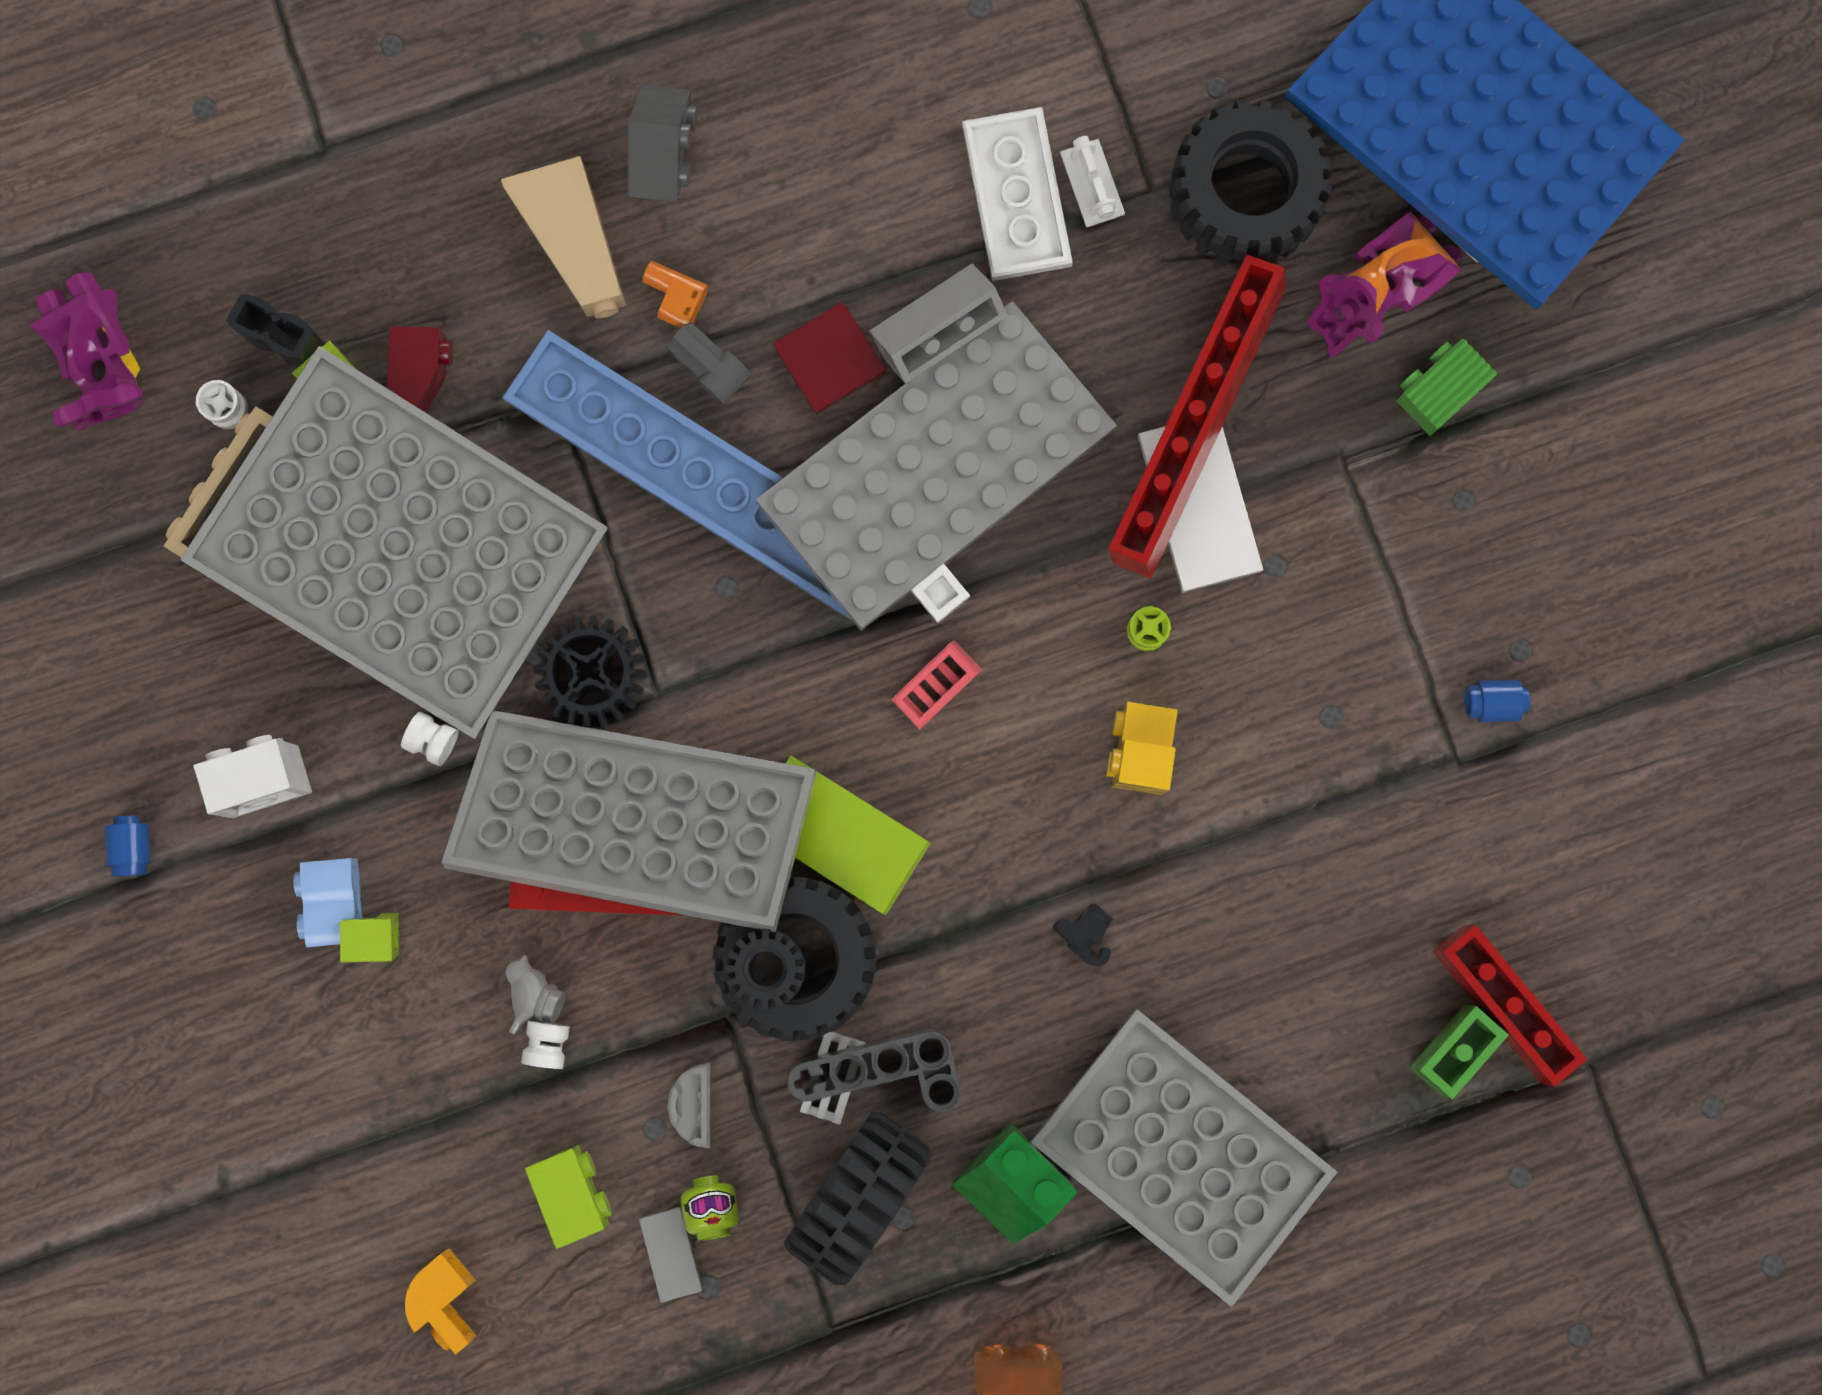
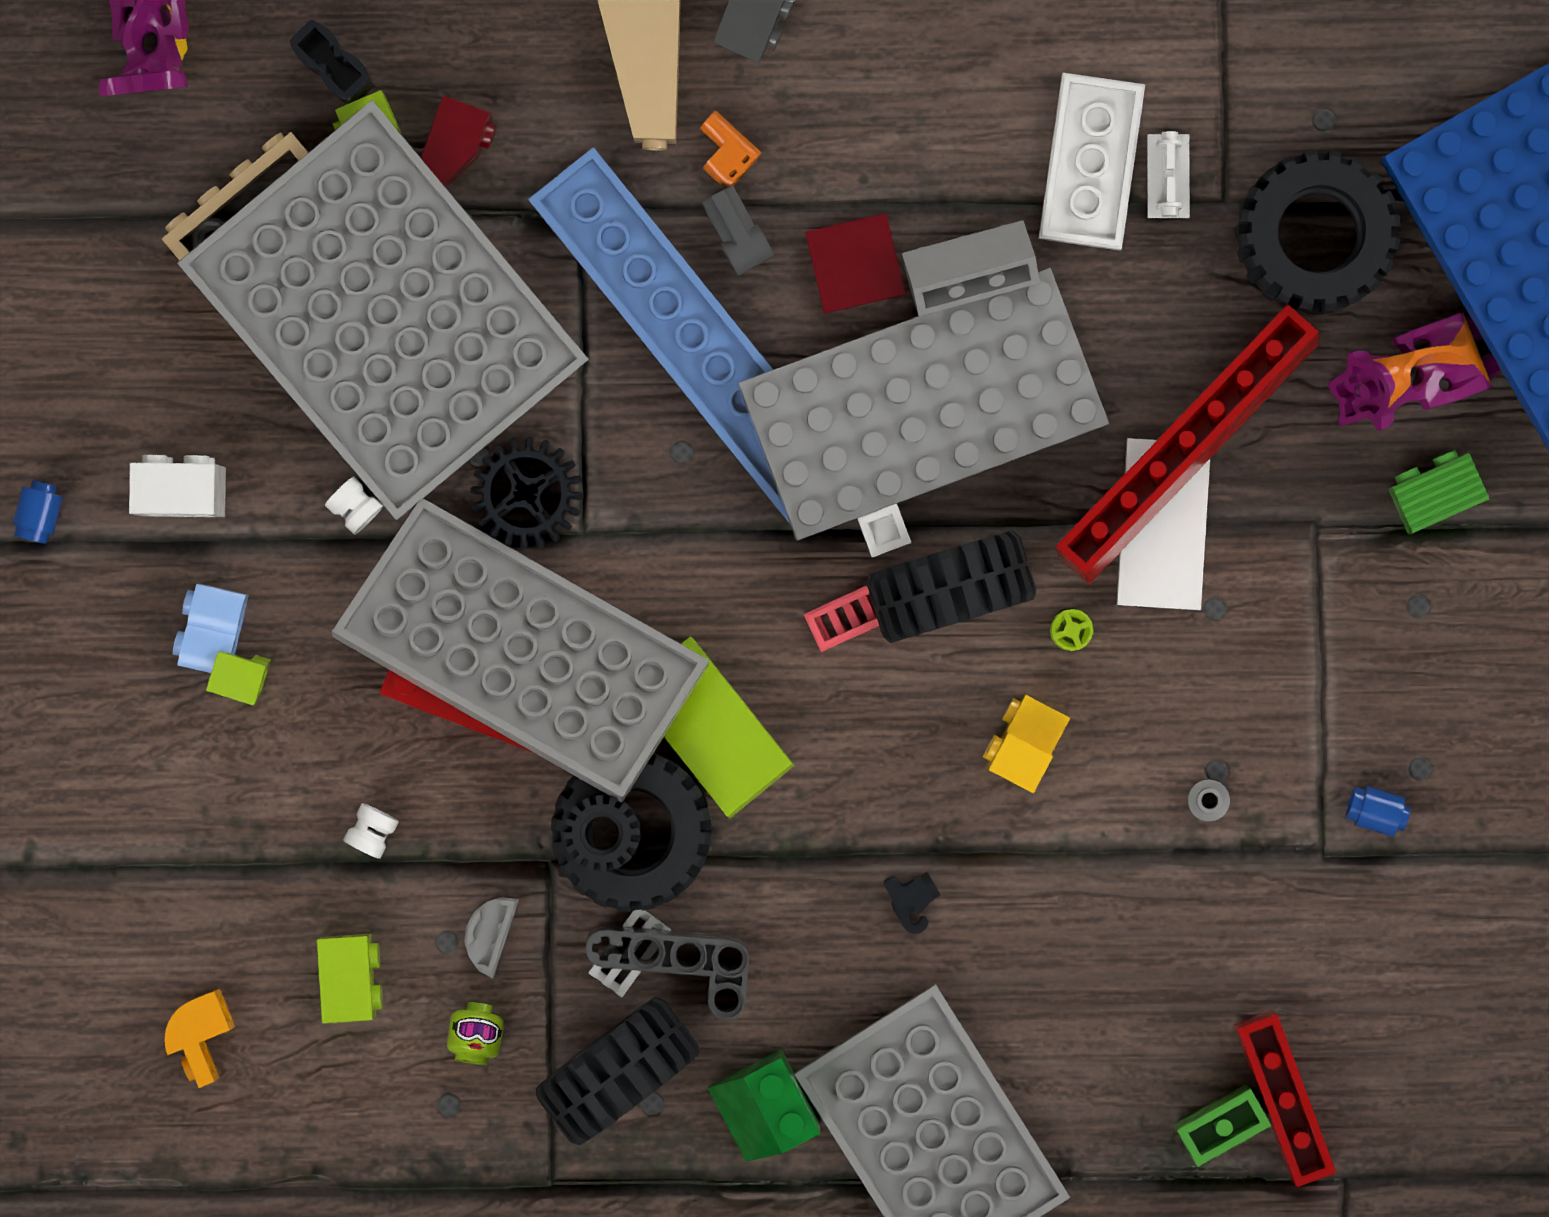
camera: 15 degrees right, 5 degrees up
white wheel [196,380,248,429] -> none
light grey animal [505,955,566,1035] -> none
light grey tile [639,1206,703,1303] -> none
none -> black tyre [867,531,1037,643]
none -> light grey plate [1188,779,1230,821]

